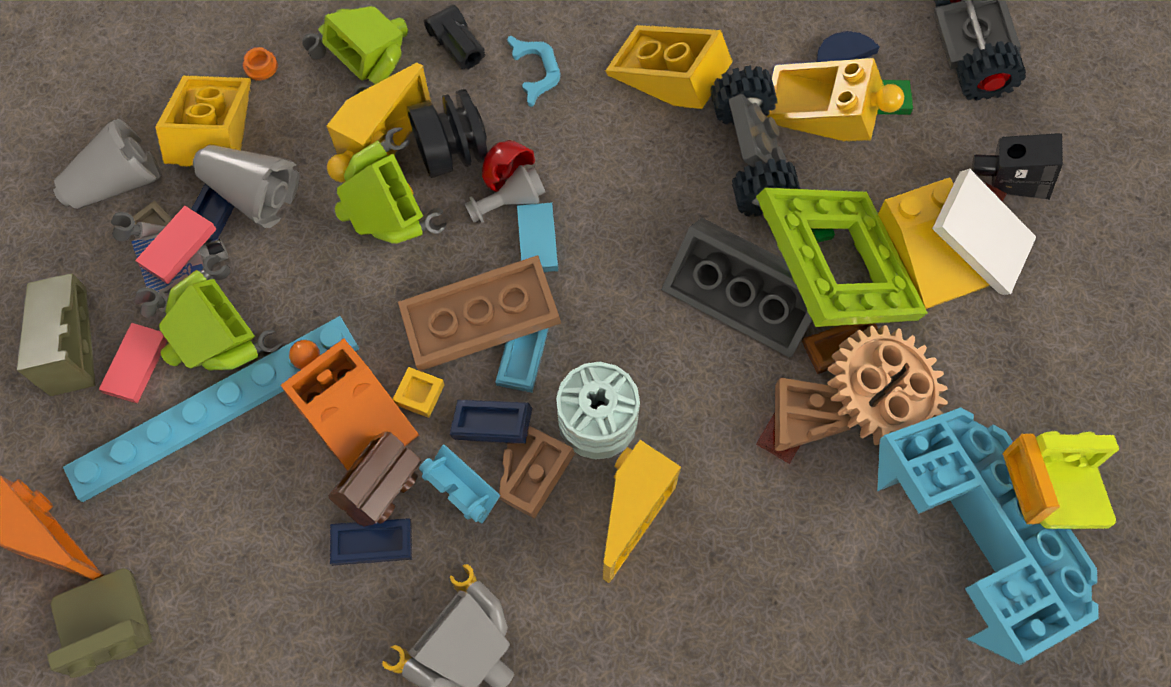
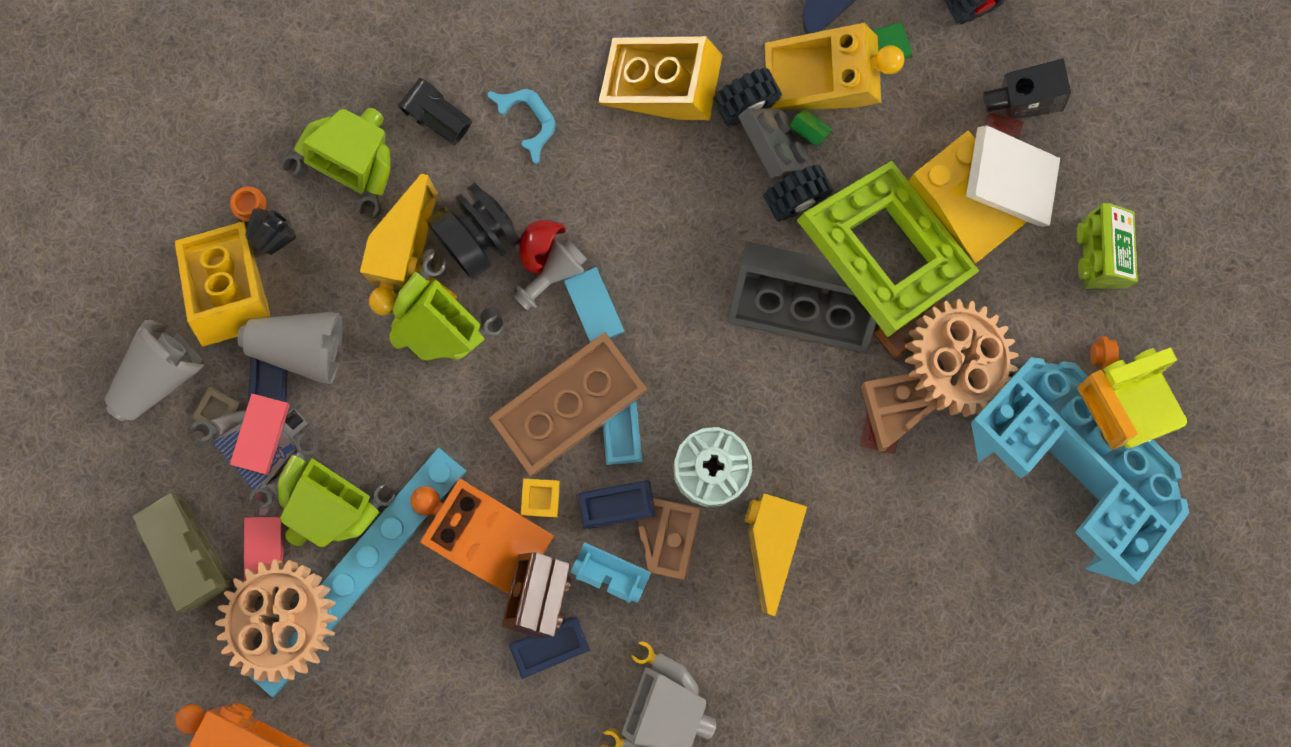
camera: 20 degrees left, 15 degrees up
none -> light nougat gear [215,559,337,683]
none -> black piece [245,207,297,255]
none -> green tile [790,109,833,146]
none -> lime slope [1077,203,1138,289]
none -> orange plate [1090,336,1119,372]

